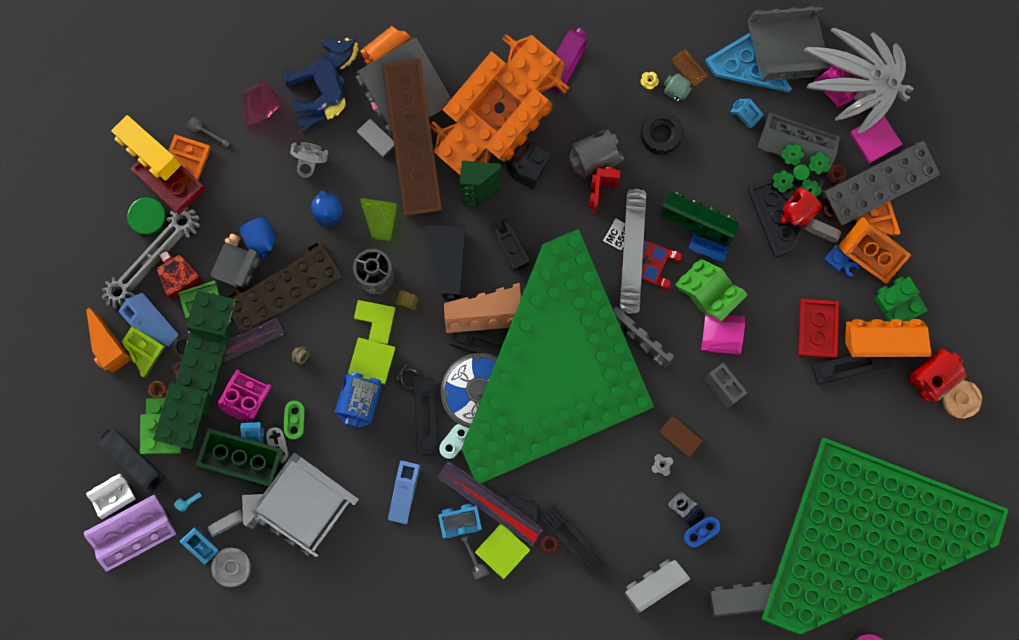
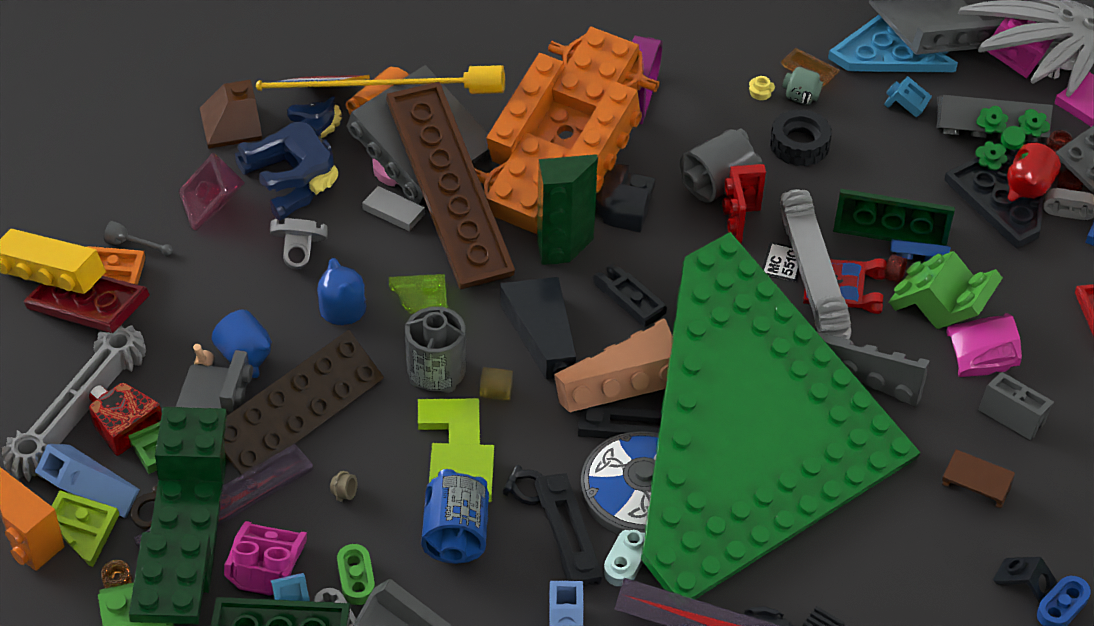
camera: 15 degrees left, 30 degrees down
green tile [127,197,166,236] -> none
light grey plate [651,454,673,476] -> none
none -> reddish brown slope [200,80,262,149]
none -> yellow flag [256,65,505,94]
none -> clear red axle [885,255,907,283]

